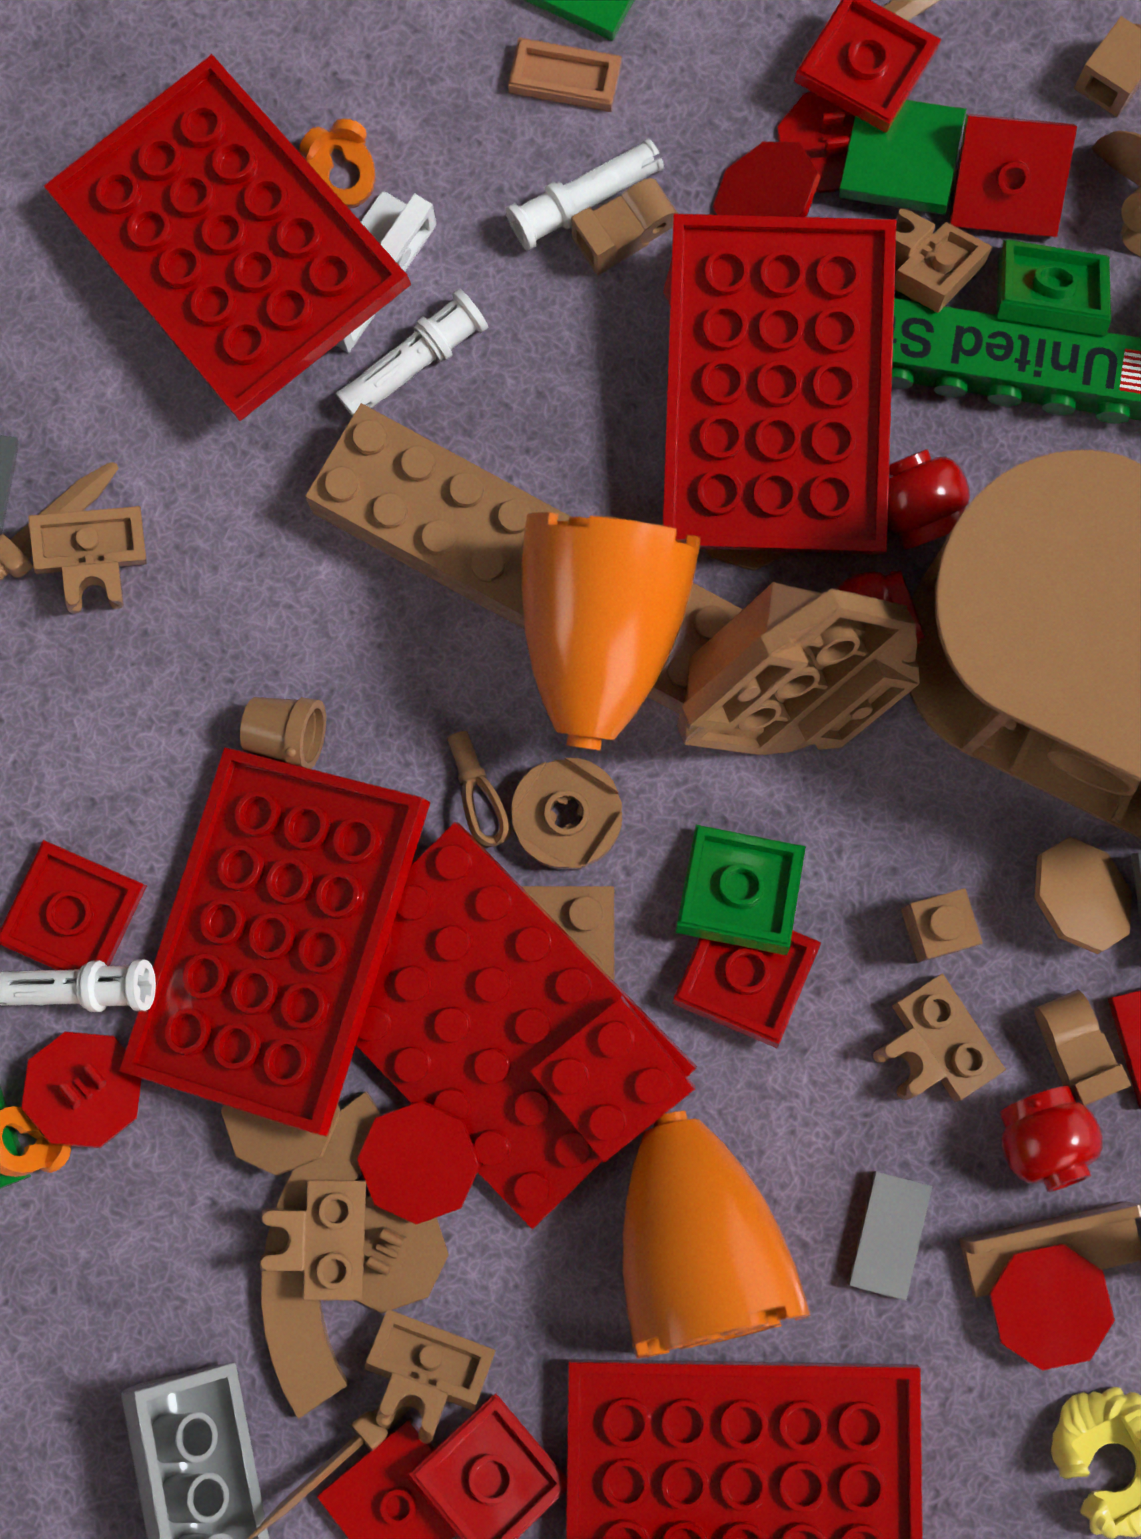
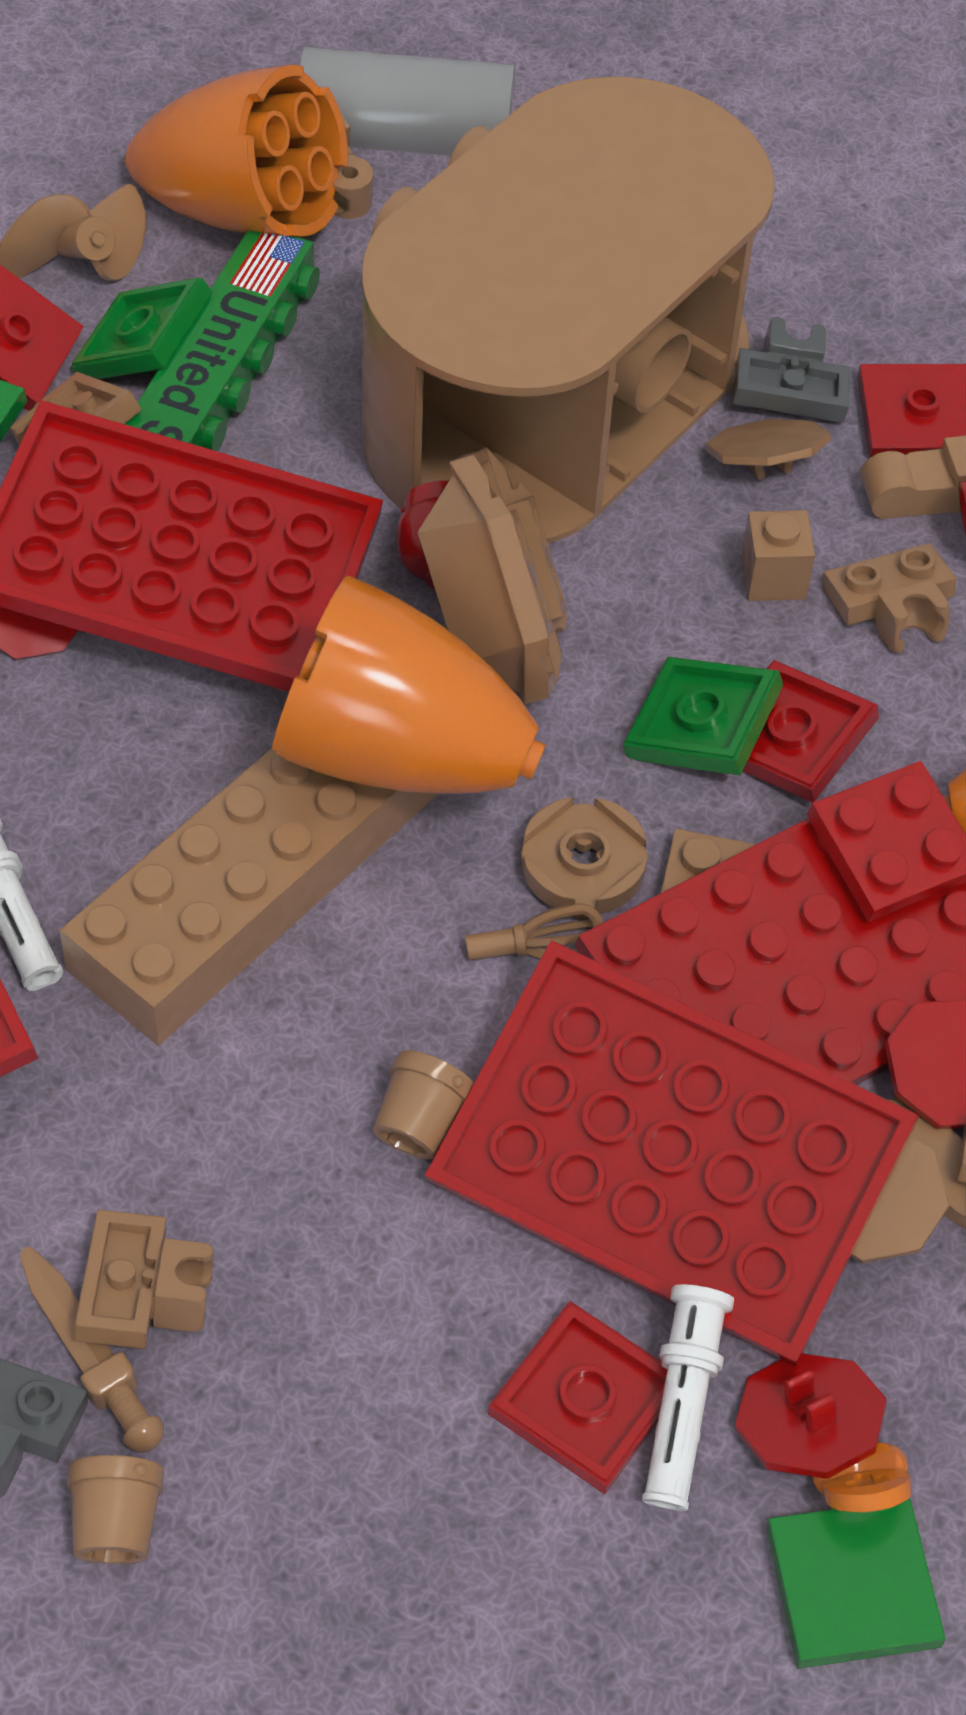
camera: 85 degrees left, 25 degrees down
red piece [887,449,970,550] -> none

